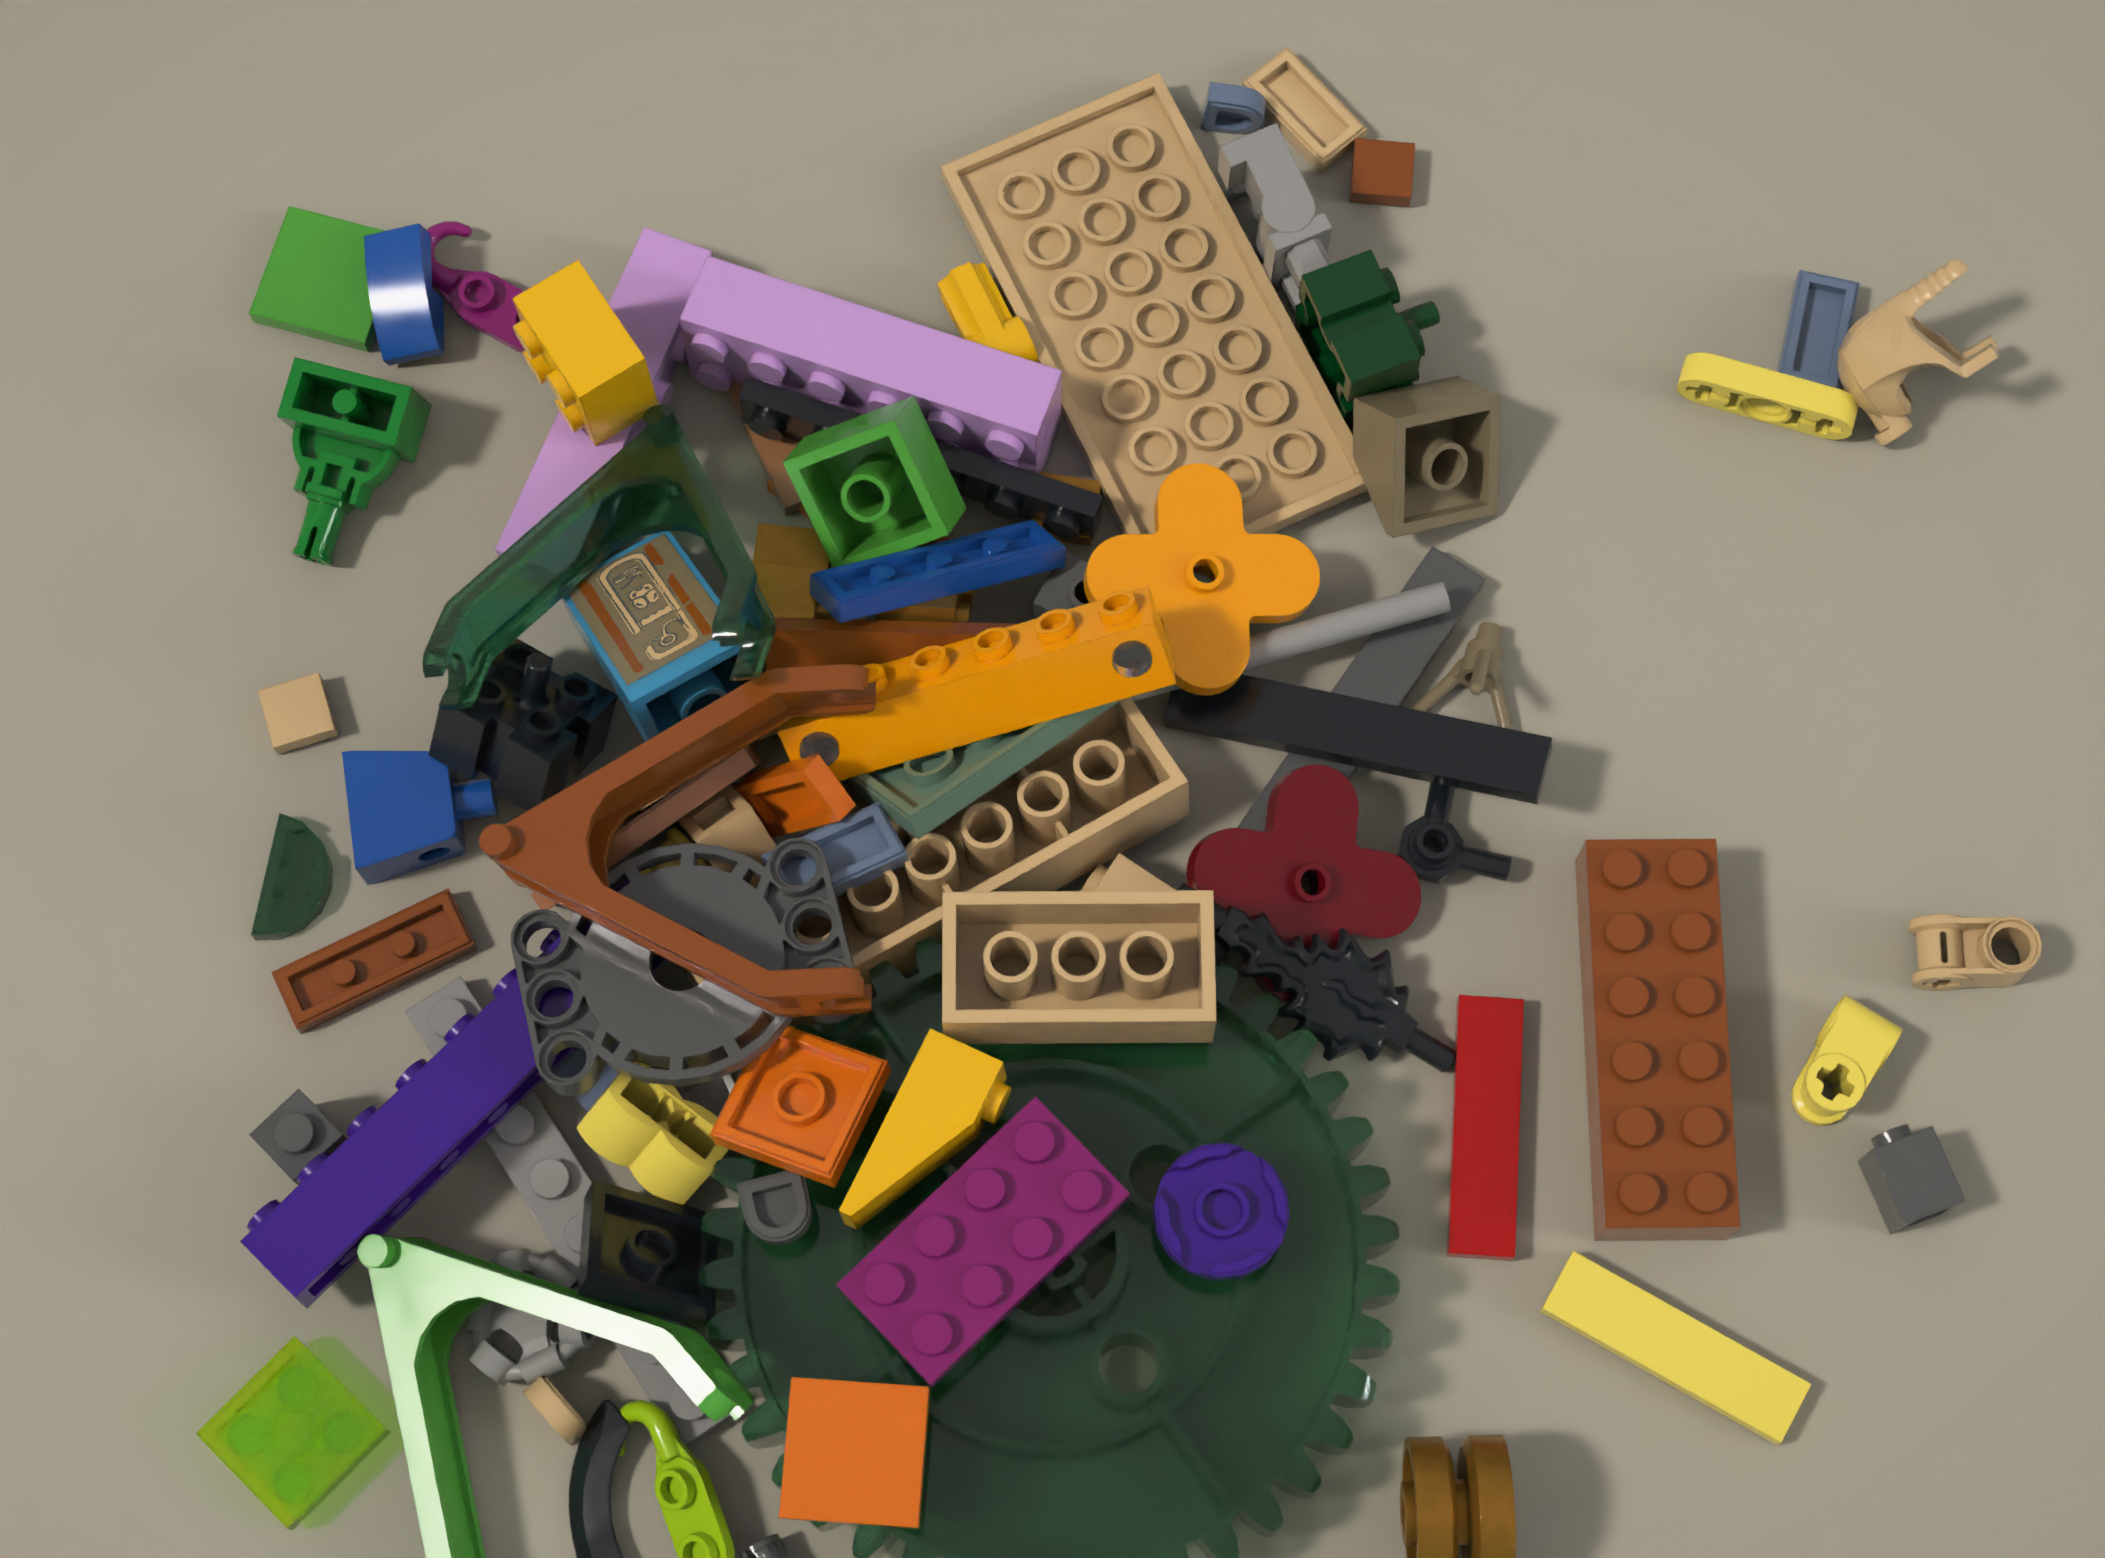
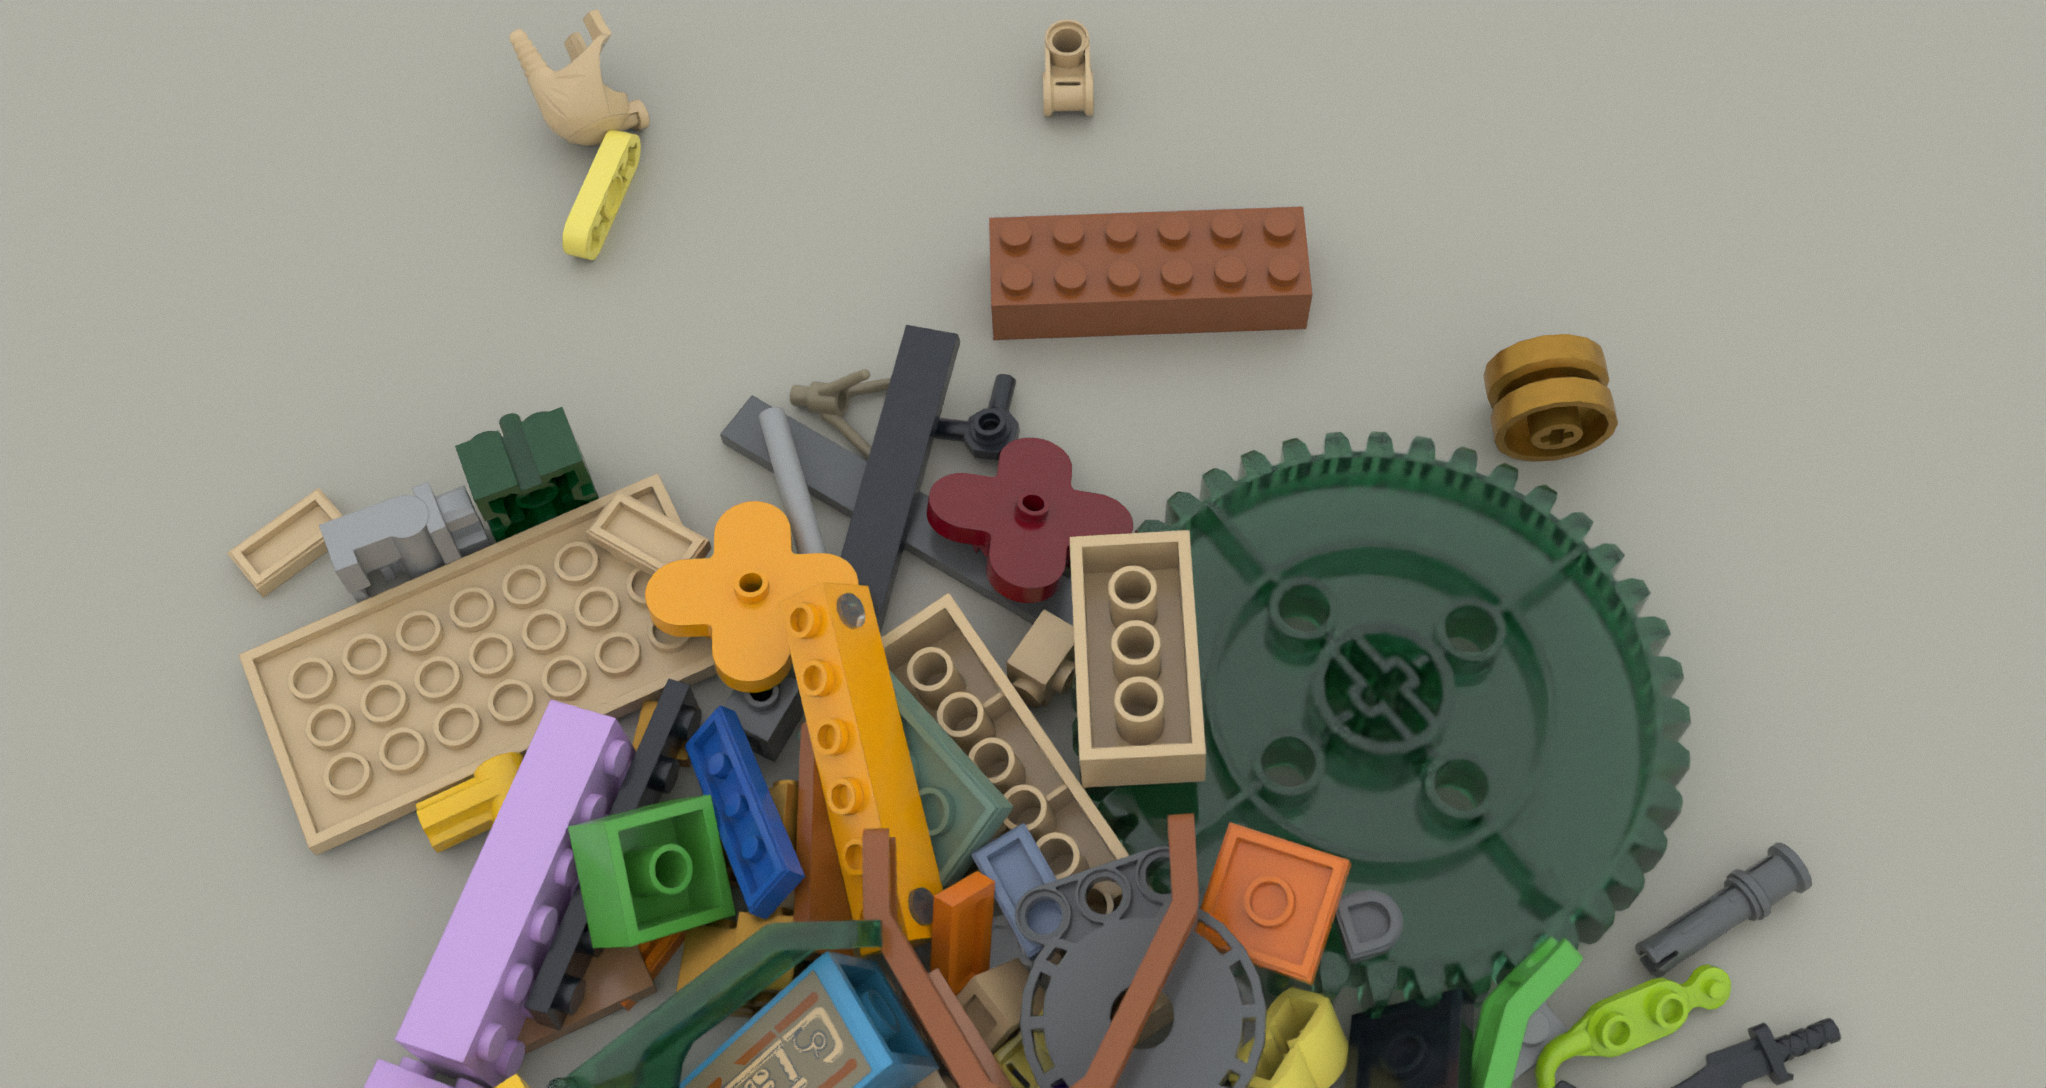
camera: 90 degrees left, 10 degrees down
orange tile [779,1377,930,1529] -> none
magenta plate [836,1096,1130,1388] -> none
yellow slope [839,1028,1011,1230] -> none
dark purple tile [1153,1143,1290,1281] -> none
black piece [1177,883,1456,1073] -> none
sand blue tile [1201,82,1266,134] -> none
dark orange tile [1349,138,1415,207] -> none
dark tan slope [1353,376,1501,538] -> none
red tile [1446,995,1524,1261] -> none
light yellow tile [1540,1251,1811,1445] -> none
sand blue tile [1777,270,1860,389] -> none
light yellow piece [1791,994,1903,1126] -> none
dark grey brick [1858,1124,1966,1234] -> none
none -> tan tile [586,490,712,576]

